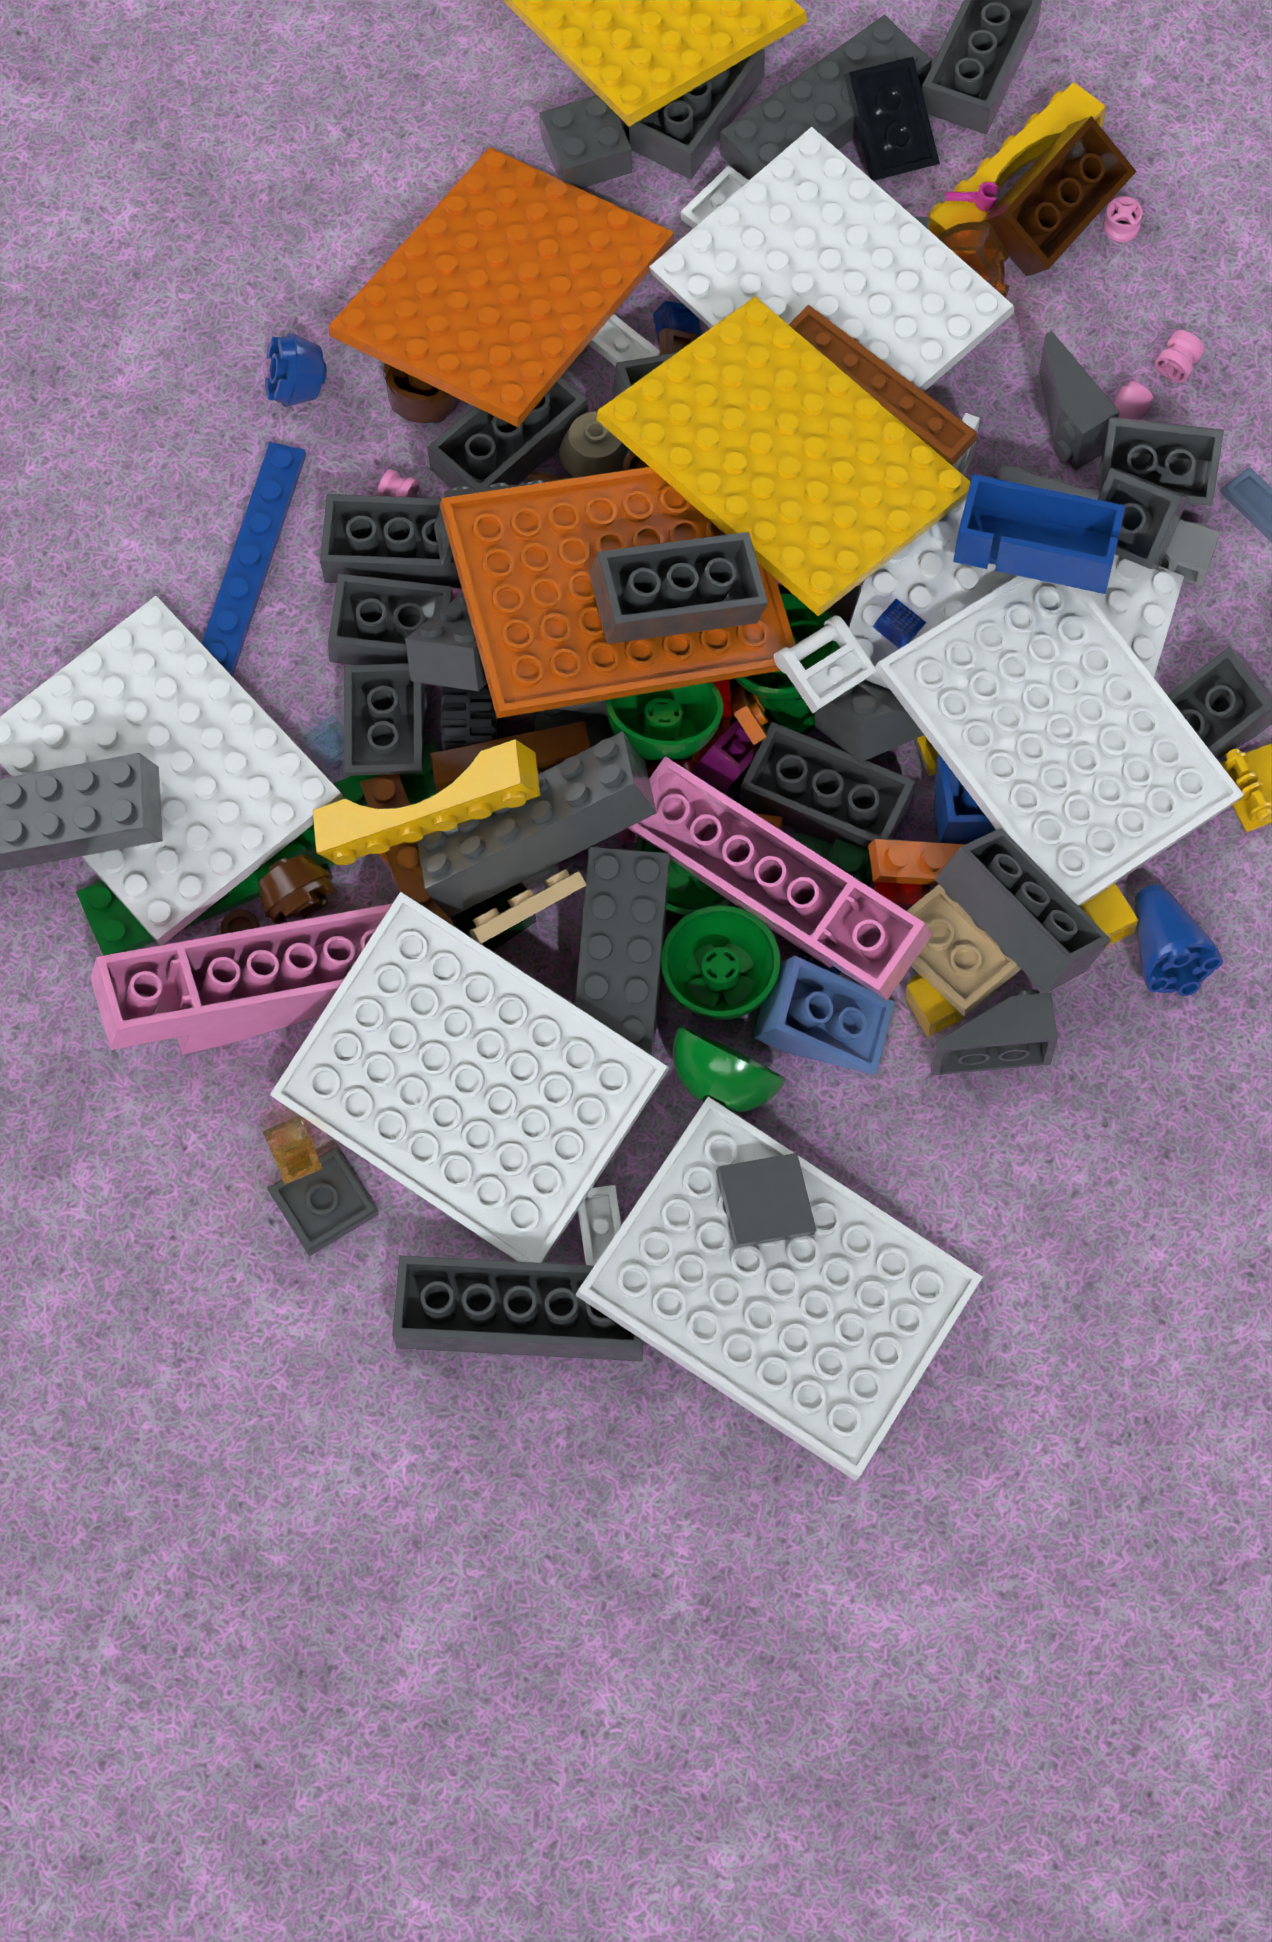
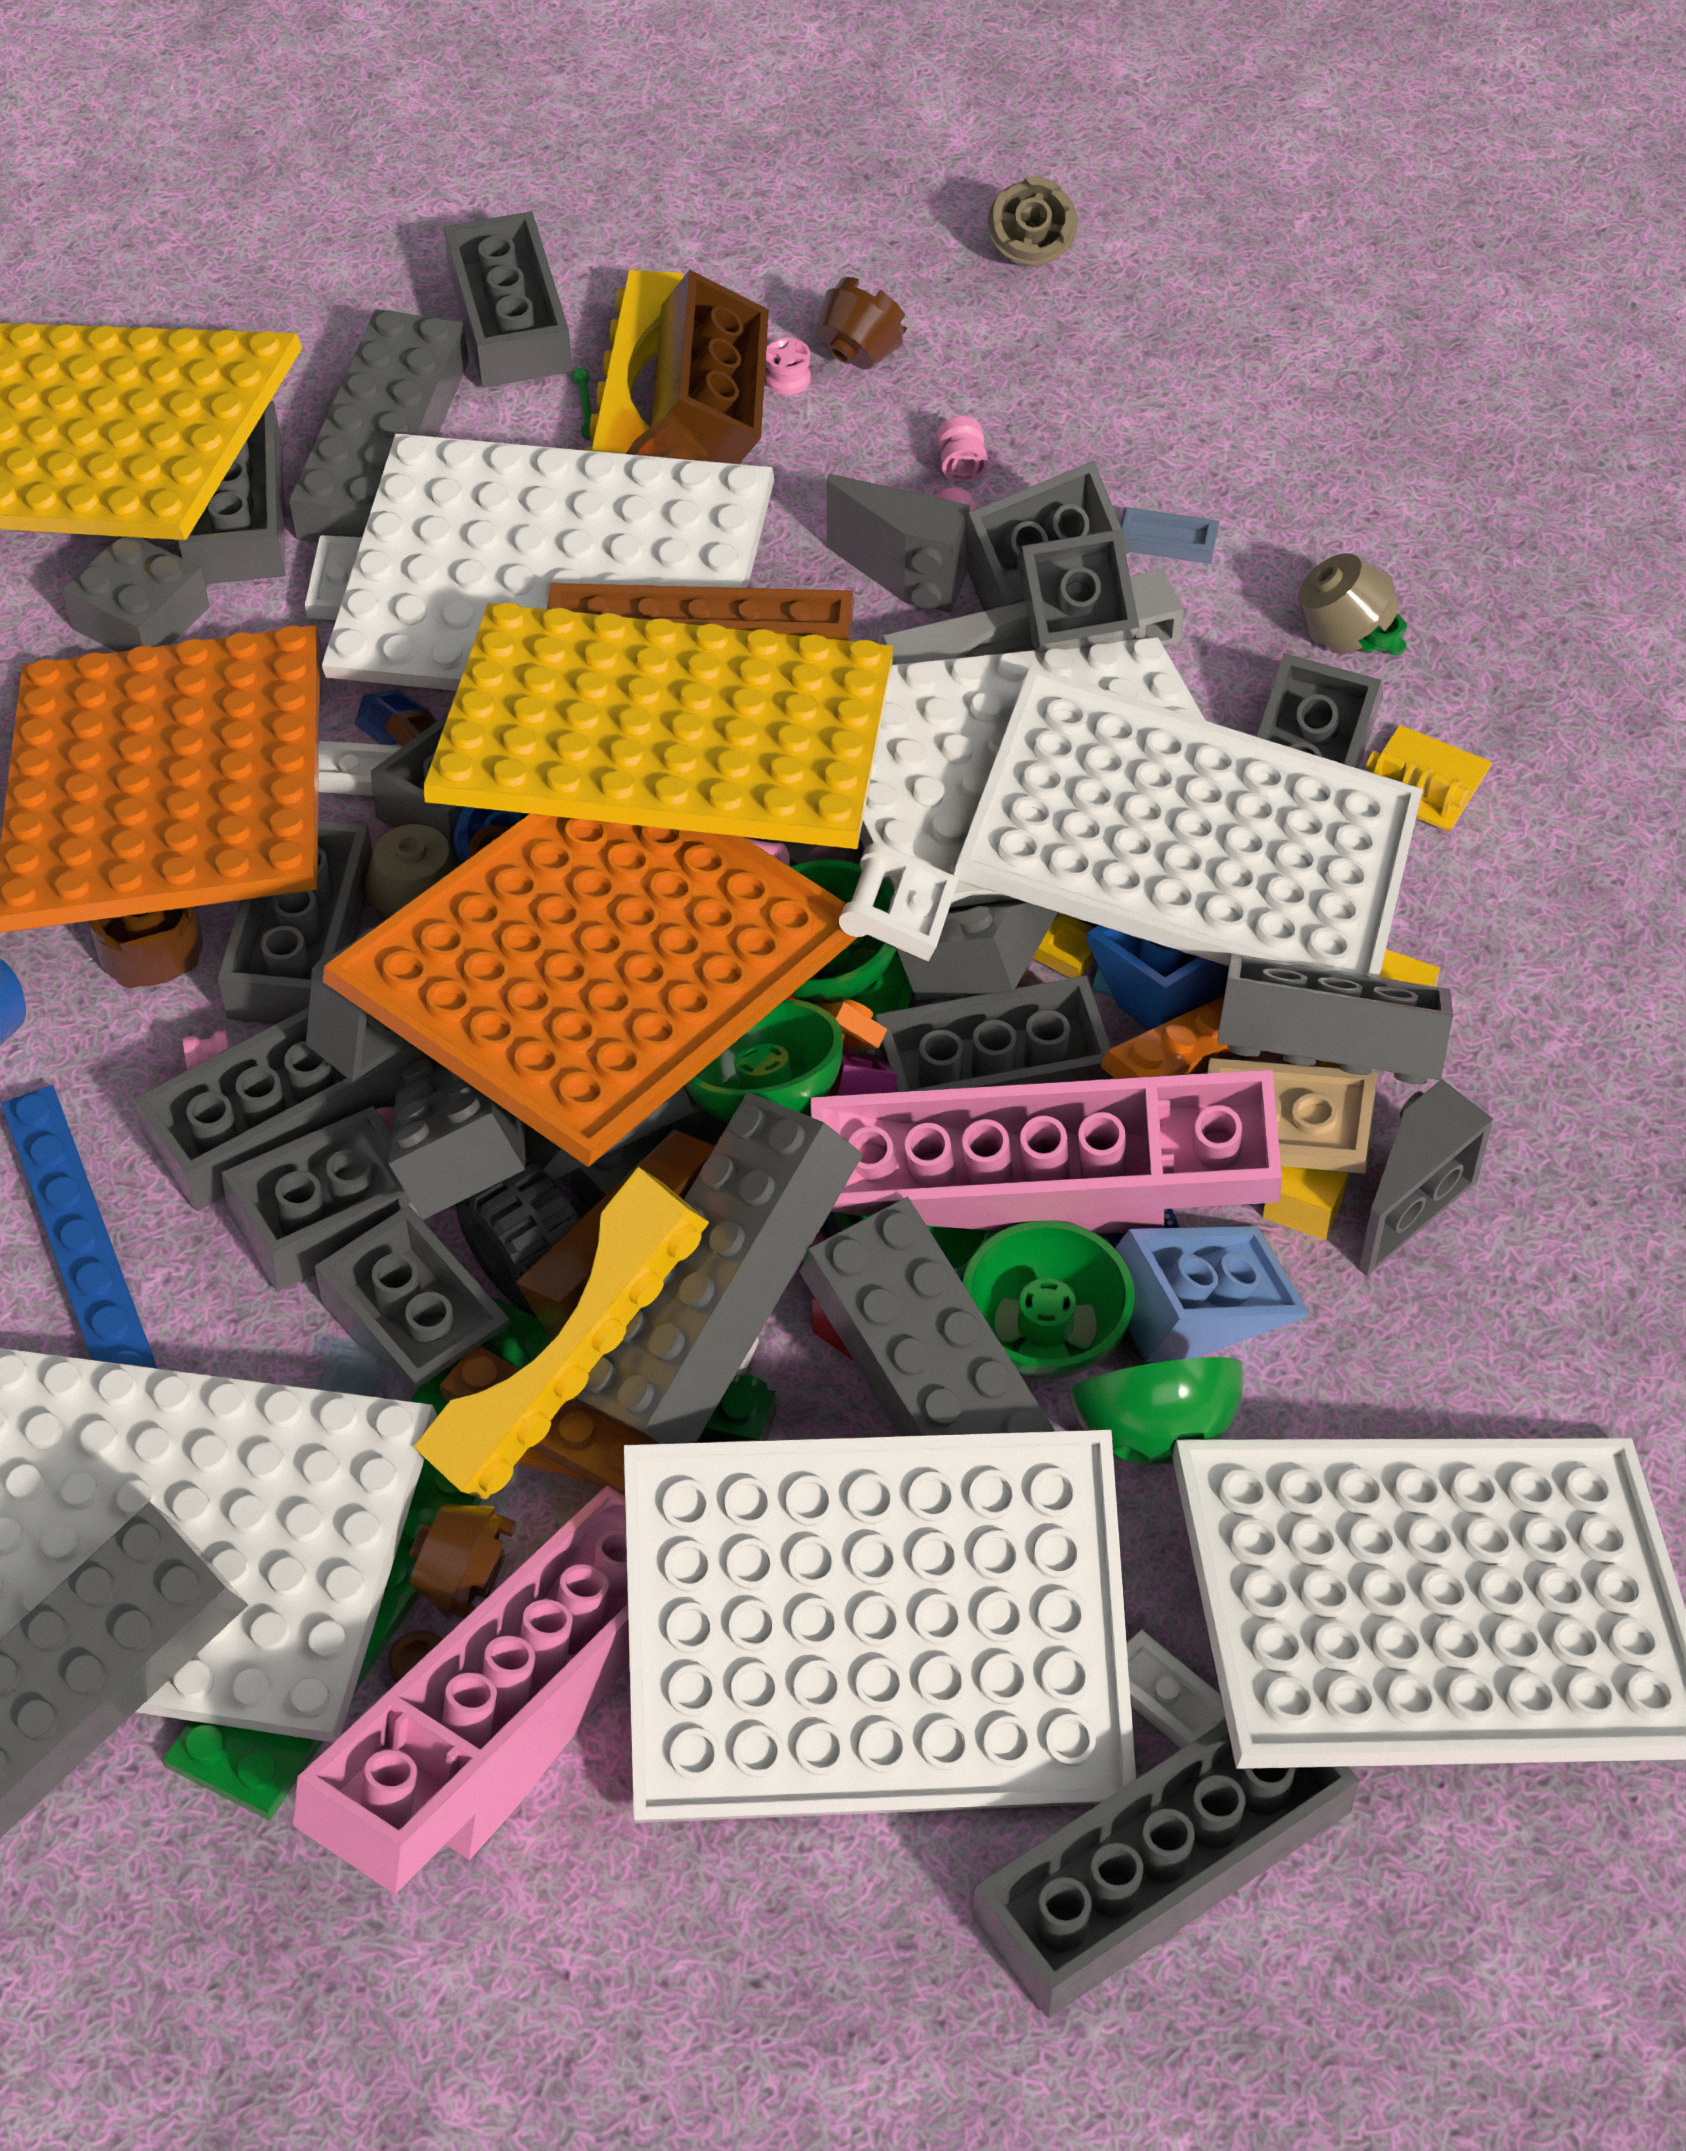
camera: 40 degrees left, 15 degrees down
clear yellow brick [262,1116,323,1184] -> none
dark grey tile [267,1146,379,1256] -> none
tan plate [469,869,586,944] -> none
dark grey brick [589,532,768,644] -> none
dark grey tile [716,1153,817,1249] -> none
black tile [844,56,940,181] -> none
clear blue slope [873,598,927,649] -> none
dark pink hand [945,182,998,211] -> none
blue piece [953,474,1126,594] -> none
blue cone [1135,885,1223,996] -> none
none -> green hinge [572,368,592,440]
none -> reddish brown cone [816,277,908,370]

